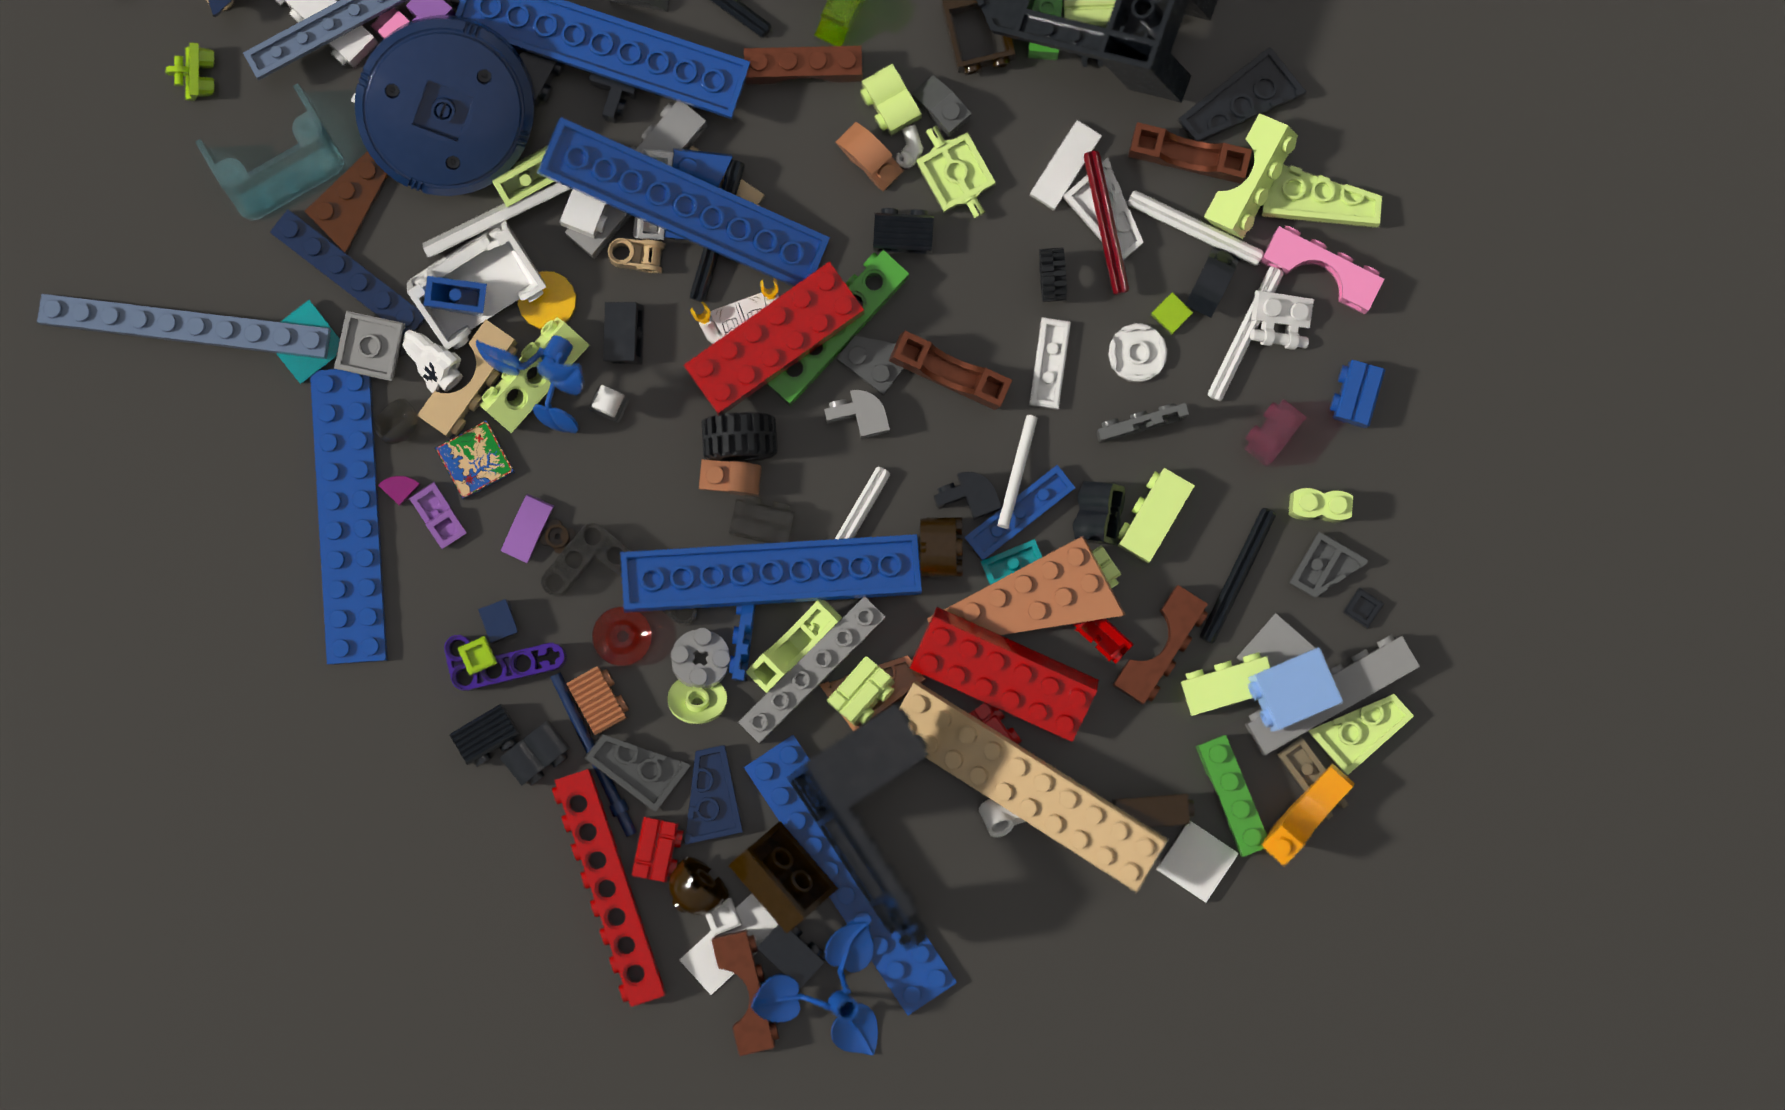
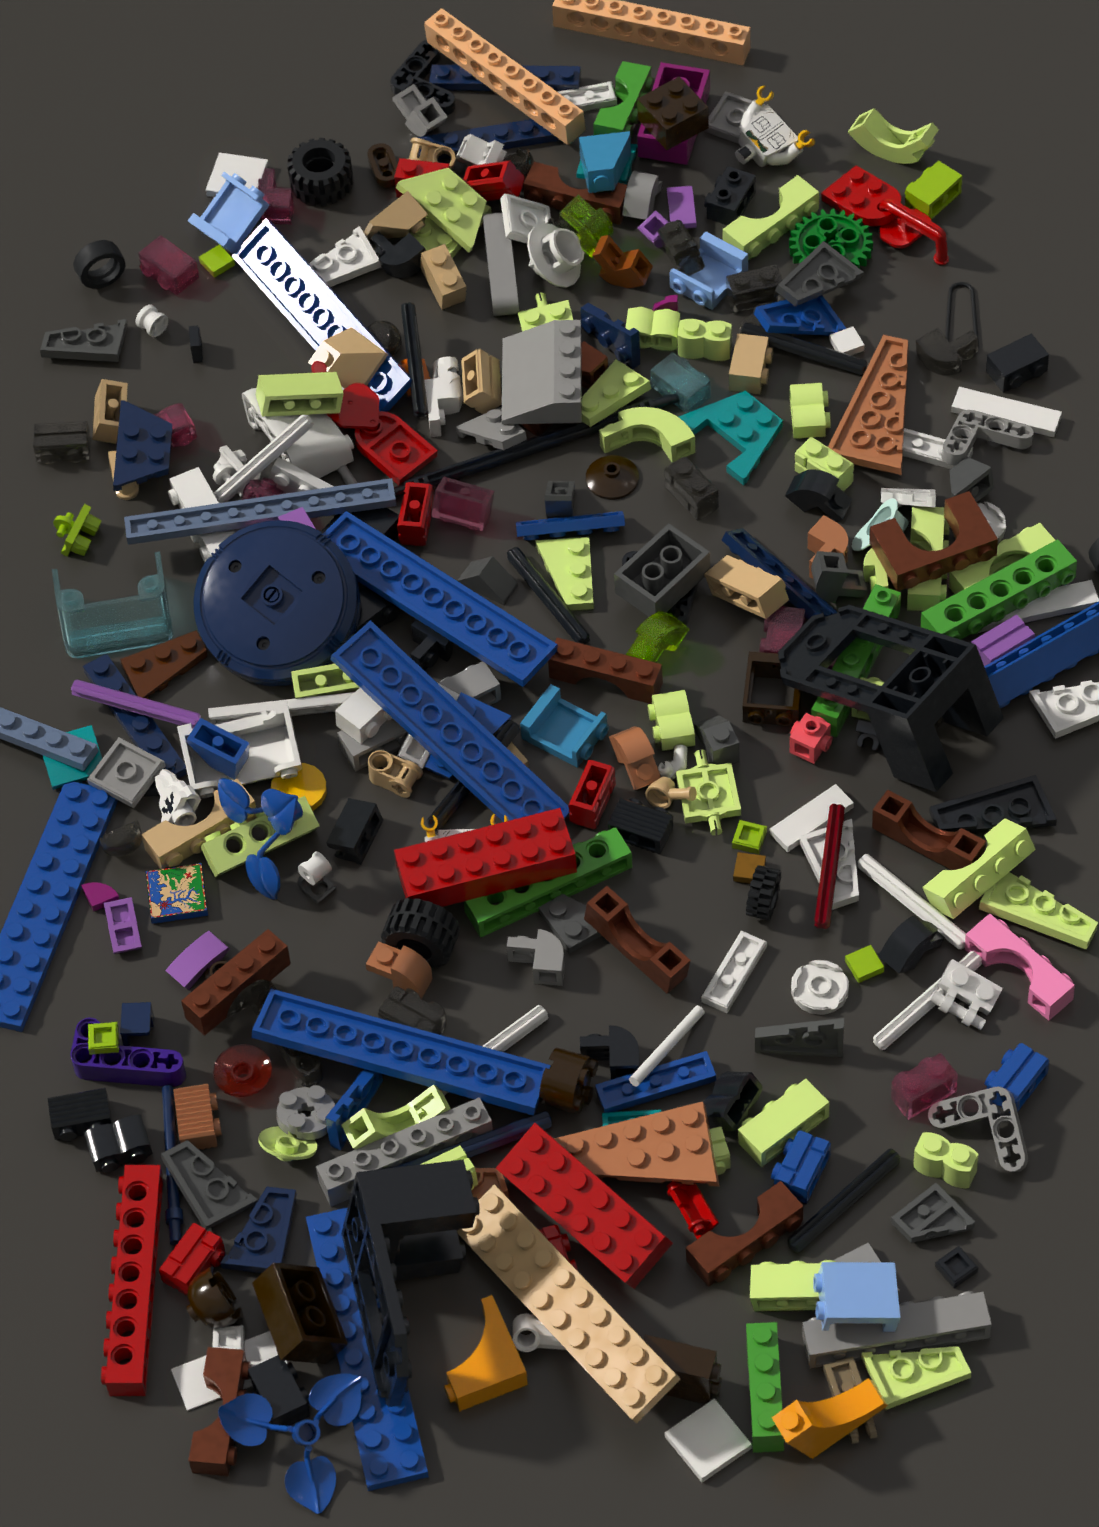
camera: 25 degrees right, 30 degrees down
none -> medium lavender axle [71,680,201,729]
none -> copper arch [181,929,291,1036]
none -> dark blue axle [392,1111,552,1168]
none -> light orange arch [444,1295,528,1412]
none -> dark azure panel [520,684,609,768]
none -> red brick [569,760,616,829]
none -> tan bar [645,777,697,809]
none -> lime tile [732,820,767,855]
none -> pearl gold tile [733,852,766,883]
none -> blue brick [771,1130,831,1204]
none -> coral brick [789,713,833,764]
none -> light grey beam [928,1087,1028,1172]

